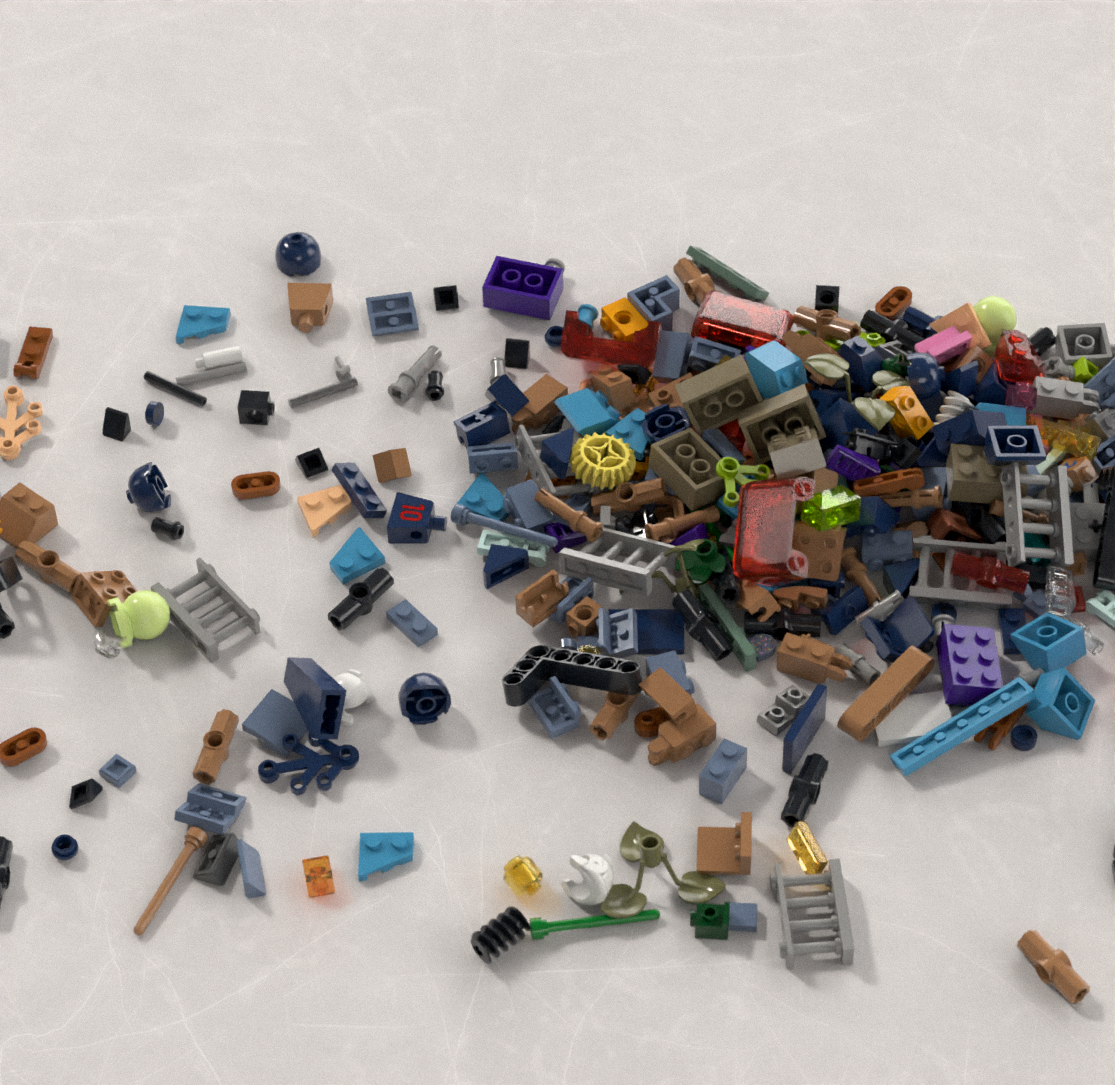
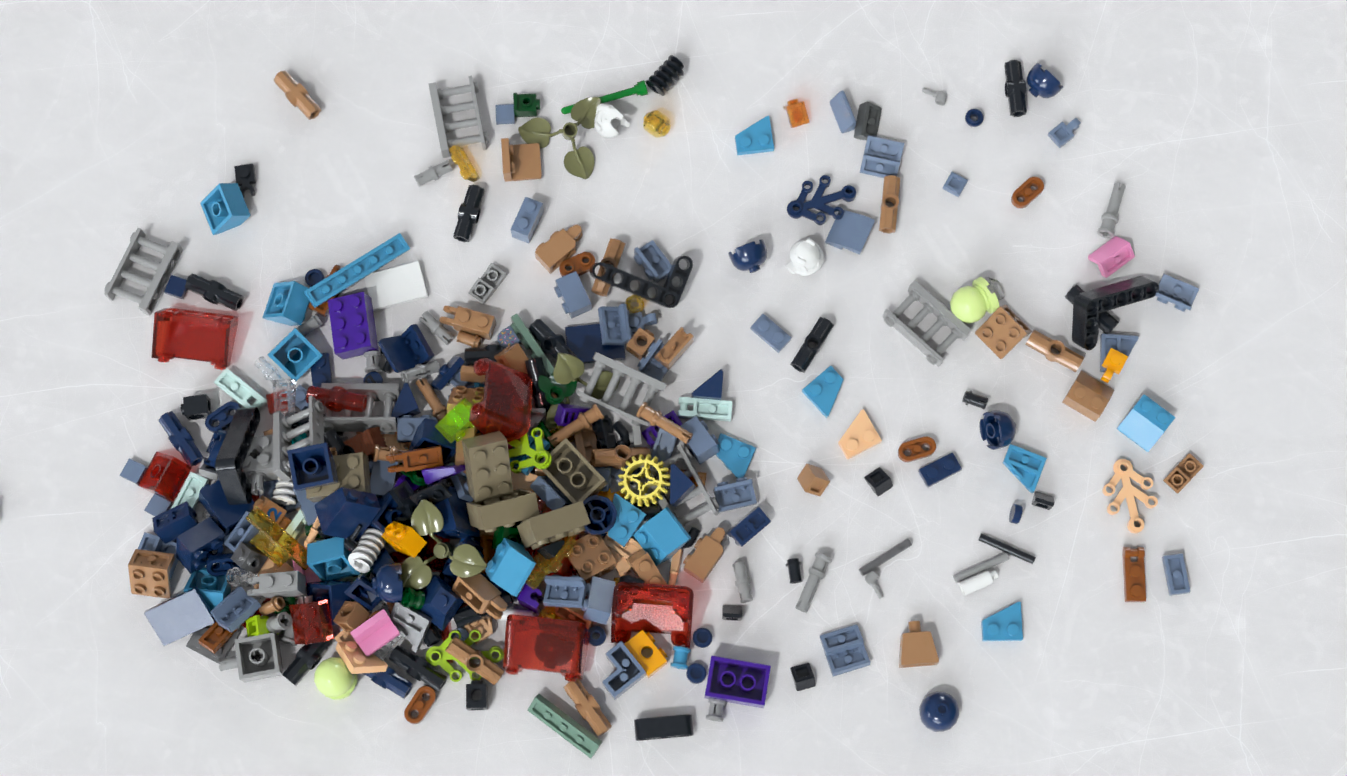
camera: 170 degrees right, 25 degrees up
black slope [69,778,103,809] -> none
medium nougat piece [133,827,208,935] -> none
black brick [237,390,275,425] -> none
dark blue slope [283,657,347,740] -> none
dark blue plate [332,462,387,518] -> none
dark blue torso [387,492,447,544] -> none
sand blue piece [451,504,558,547] -> none
dark blue slope [485,373,530,417] -> none
medium nougat hinge [639,667,698,725] -> none
dark blue tile [782,684,827,774] -> none
medium nougat beam [837,646,935,742] -> none
clear pink brick [1005,382,1038,412] -> none
none -> light grey pin [414,160,453,187]
none -> black beam [634,714,694,741]
none -> dark blue tile [686,663,706,684]
none -> dark blue plate [918,452,962,488]
none -> light grey hand [922,88,946,106]
none -> dark azure wing [1003,444,1047,493]

